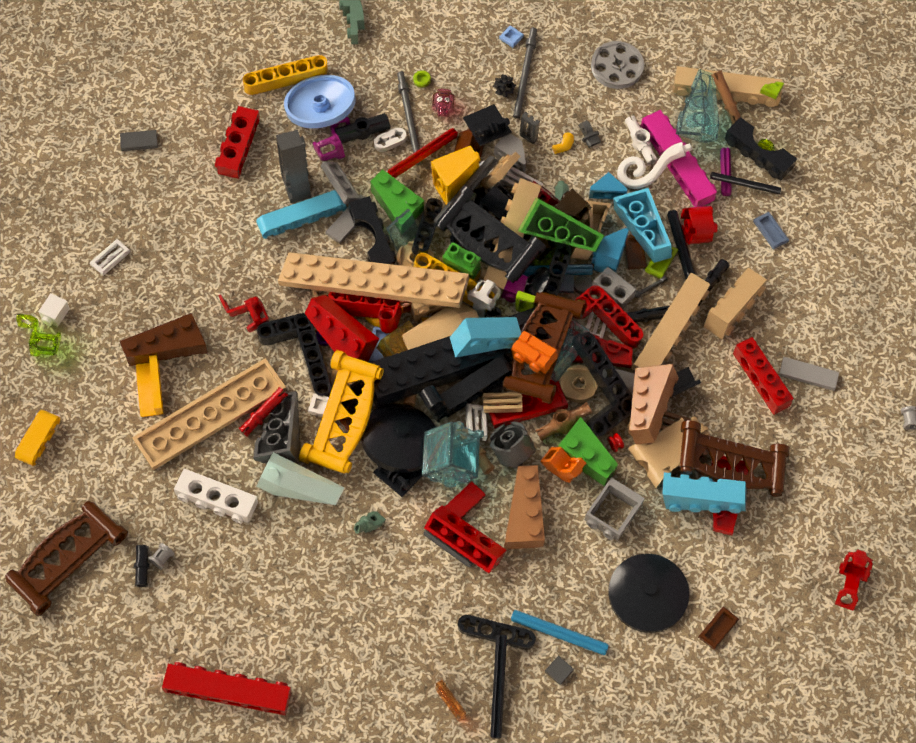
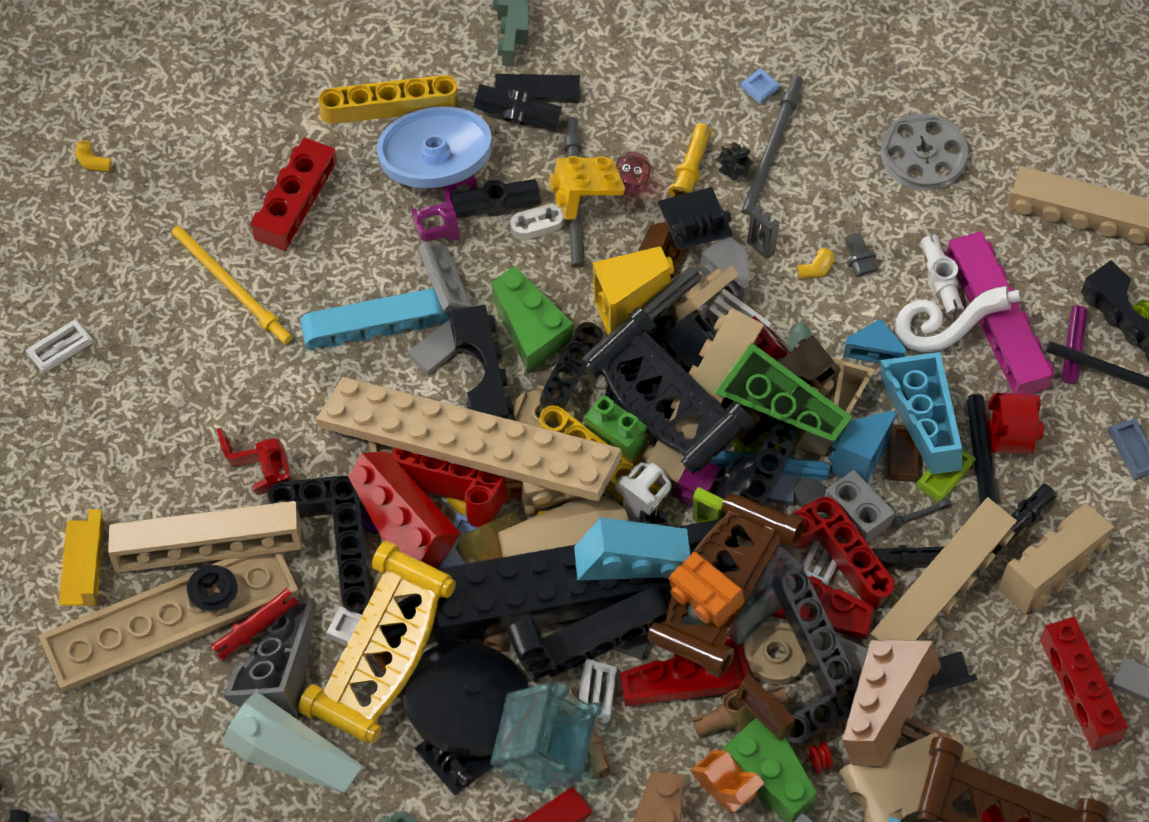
camera: 10 degrees right, 5 degrees down
reddish brown wedge [119,313,208,366] -> none
dark grey tile [120,130,158,151] -> none
white brick [174,469,258,524] -> none
dark grey wedge [276,130,311,203] -> none
clear light blue piece [386,209,418,251] -> none
red axle [387,128,458,178] -> none
lime tile [413,70,431,88] -> none
tan tile [483,392,522,413] -> none
dark grey brick [490,422,536,469] -> none
clear light blue wedge [676,69,719,143] -> none
medium nougat pin [711,70,741,124] -> none
none -> yellow arm [74,140,112,172]
none -> tan brick [108,501,302,573]
none -> yellow bar [171,225,293,345]
none -> black gear [187,565,238,614]
none -> black piece [473,84,562,131]
none -> black tile [495,74,580,103]
none -> yellow bracket [549,156,625,219]
none -> yellow pin [668,123,712,197]
none -> reddish brown tile [735,674,796,741]

